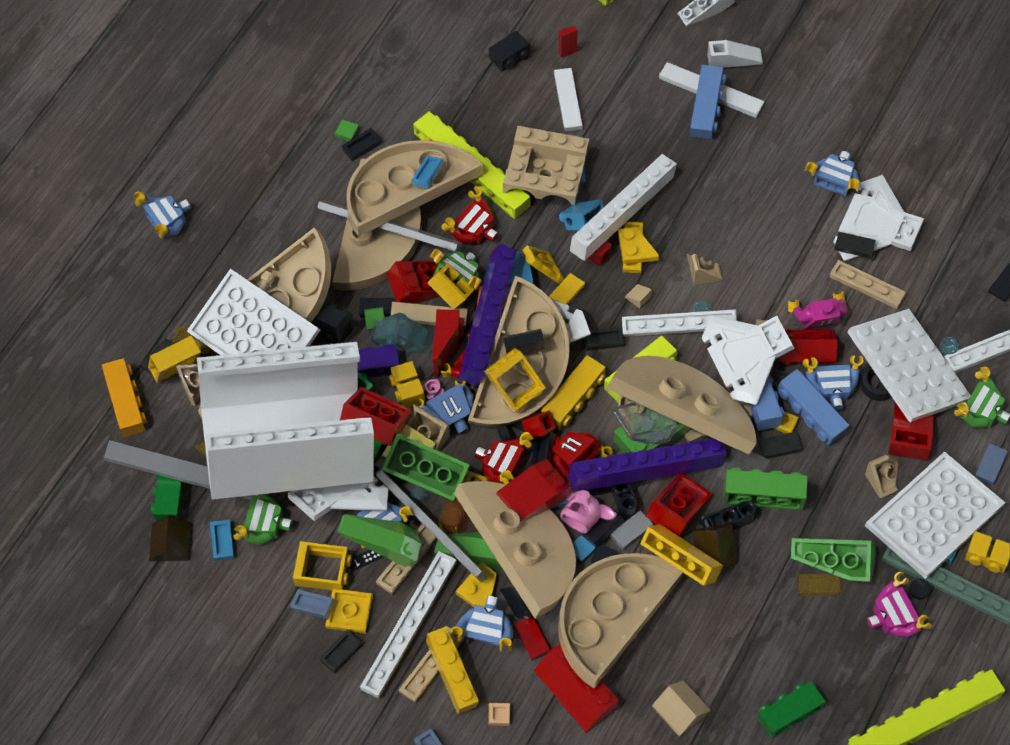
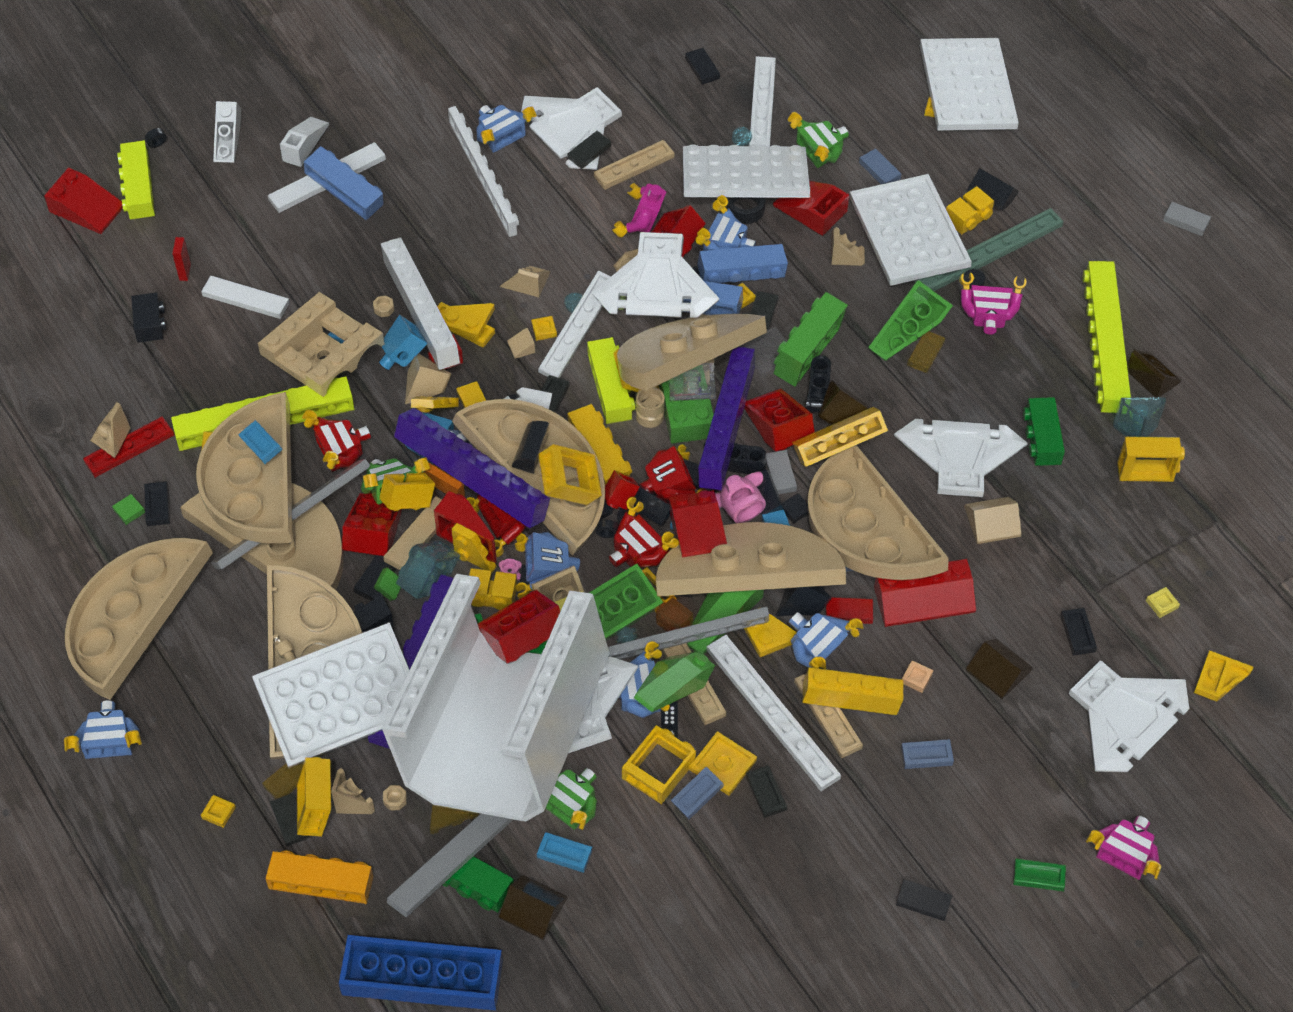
camera: 65 degrees left, 5 degrees down
none -> tan plate [65,538,213,700]
none -> red tile [83,416,174,478]
none -> tan slope [90,402,131,458]
none -> yellow tile [201,795,236,828]
none -> blue brick [339,935,503,1011]
none -> tan tile [373,296,394,317]
none -> tan slope [405,353,451,404]
none -> white plate [448,106,519,237]
none -> yellow wing [452,523,497,573]
none -> yellow tile [531,316,557,341]
none -> white plate [894,419,1028,497]

